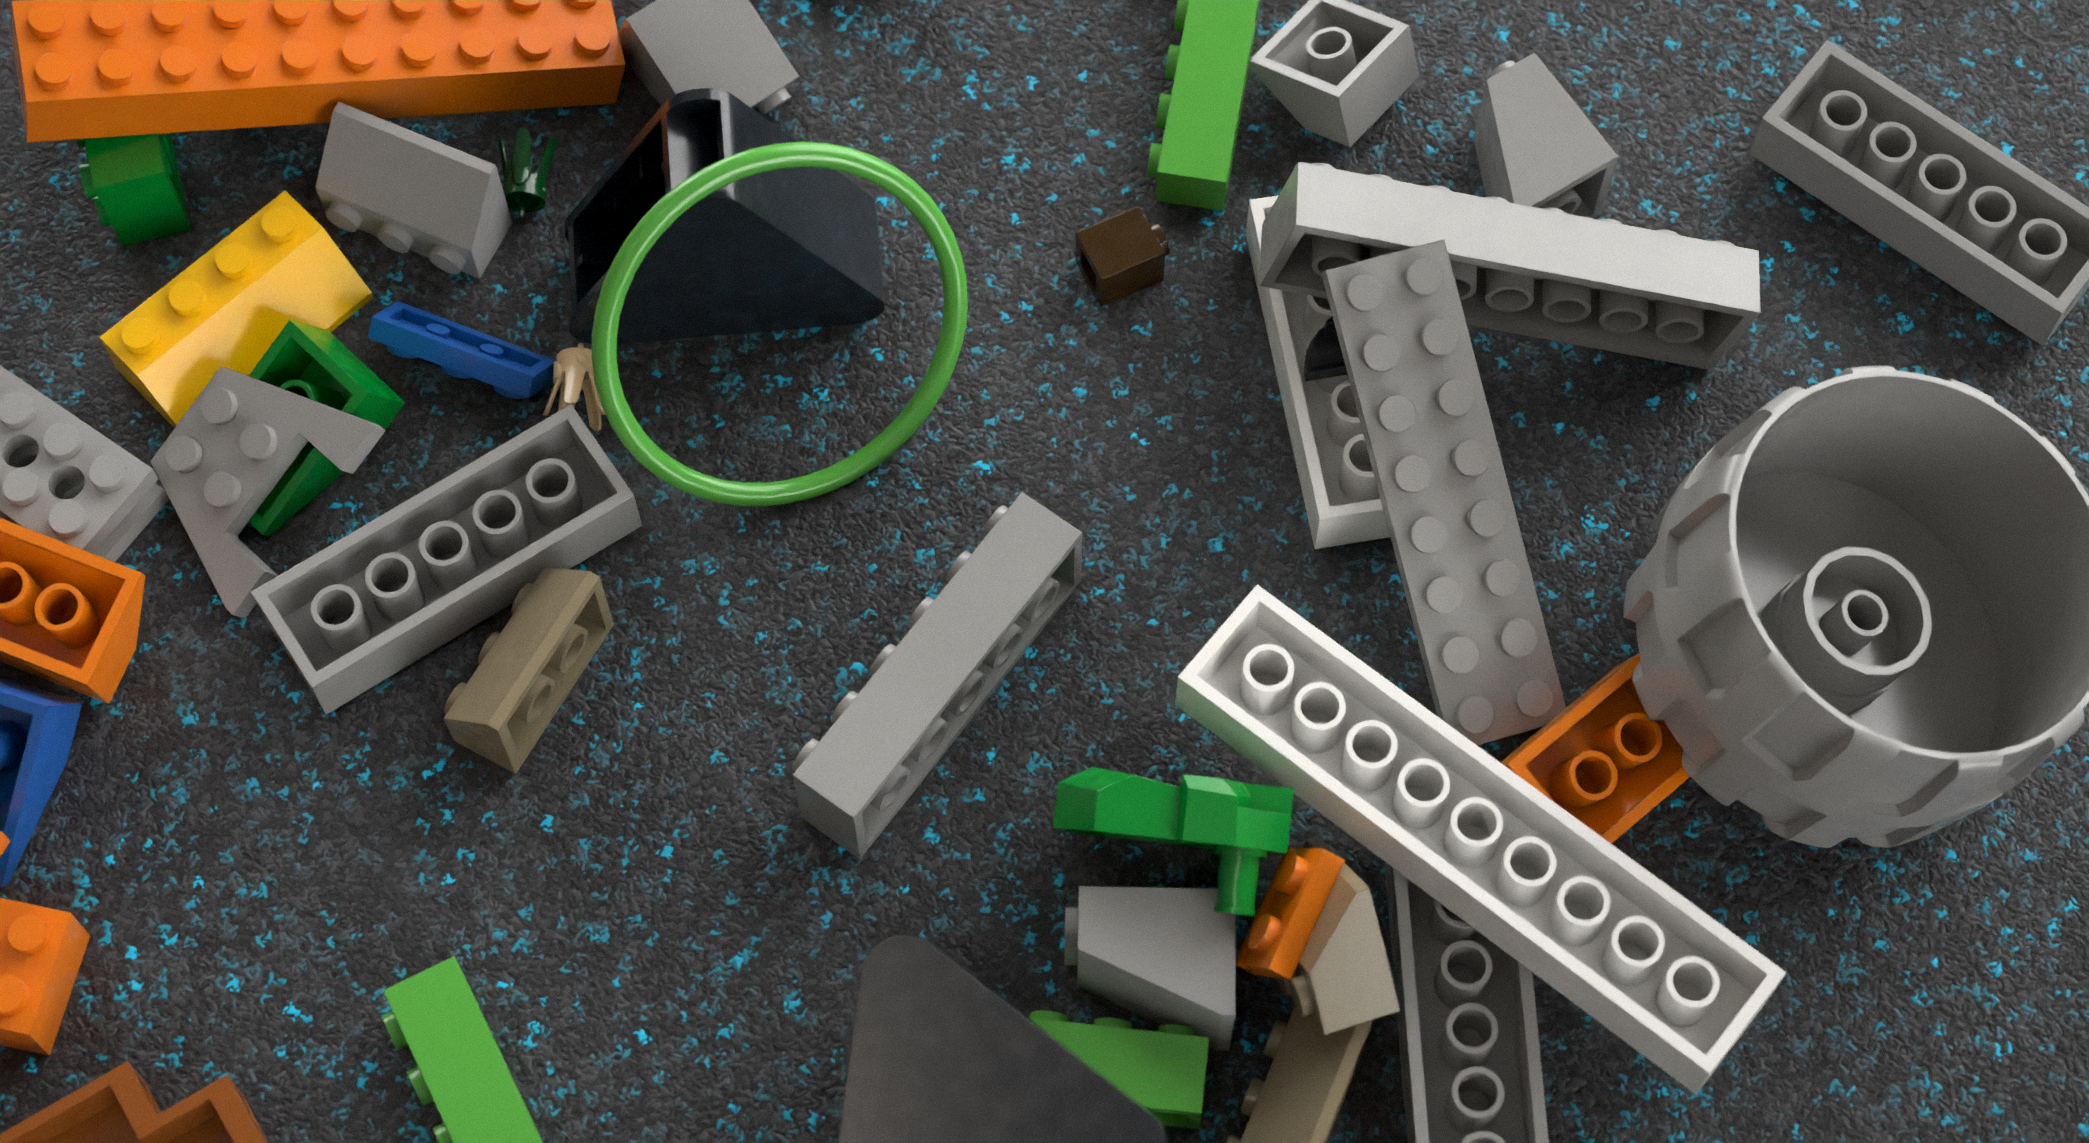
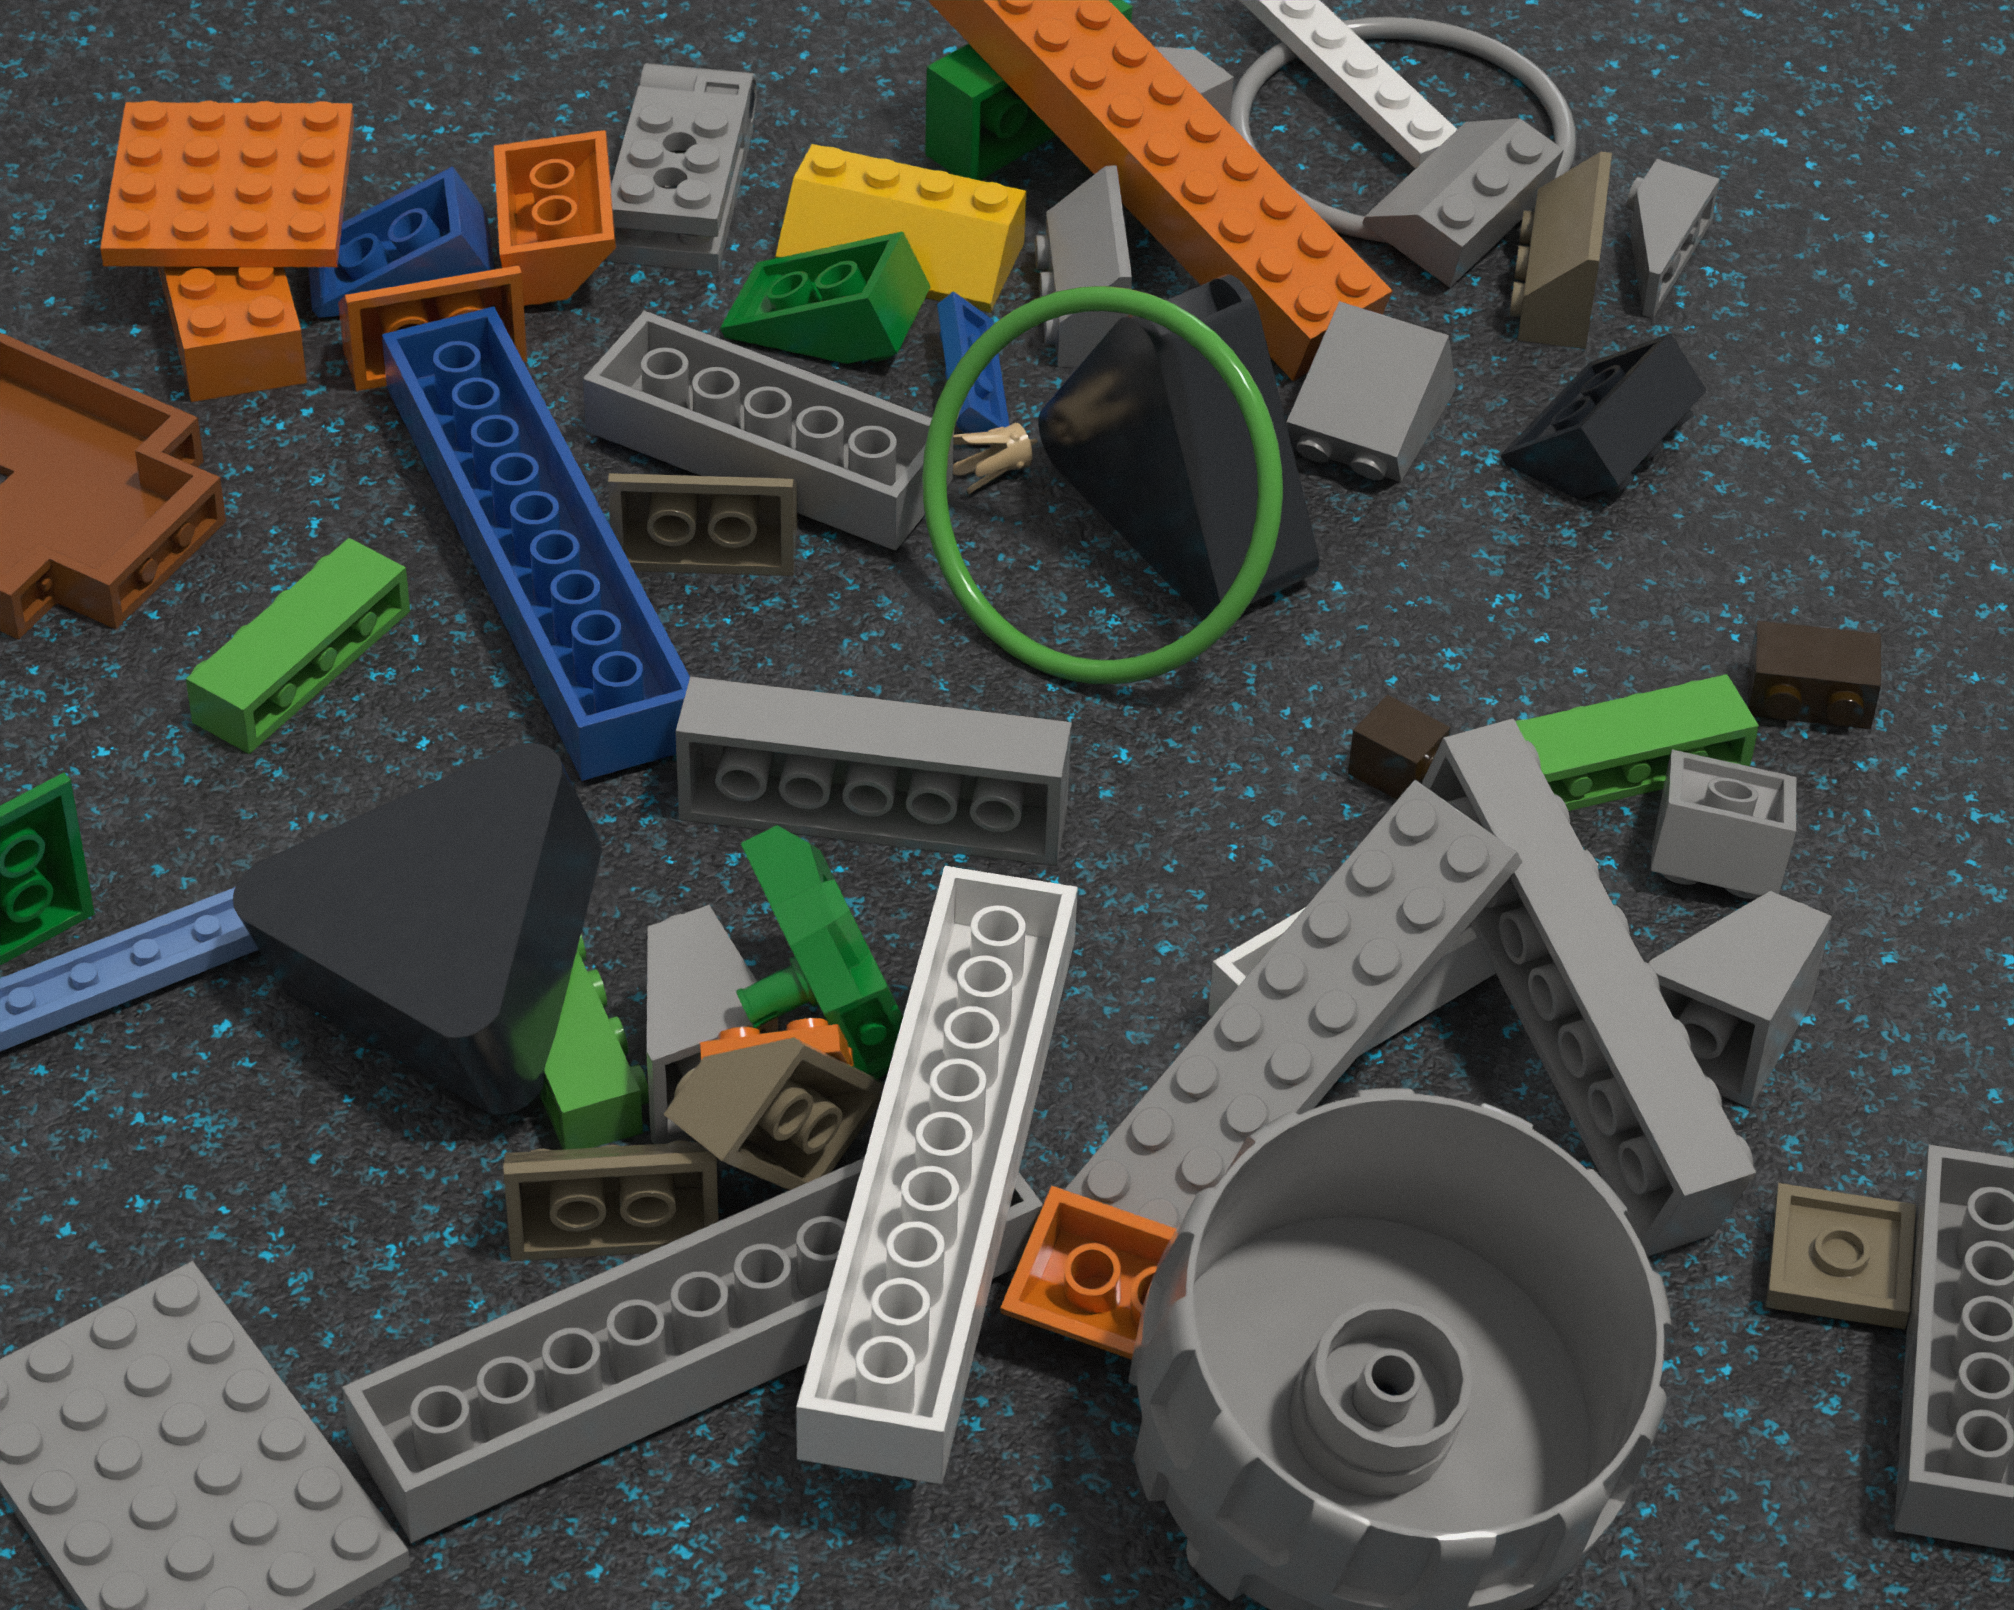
camera: 60 degrees right, 20 degrees down
light grey wing [150,366,385,618] -> none
none -> orange slope [338,265,527,391]
none -> blue brick [382,306,690,781]
none -> dark tan plate [1765,1183,1916,1329]

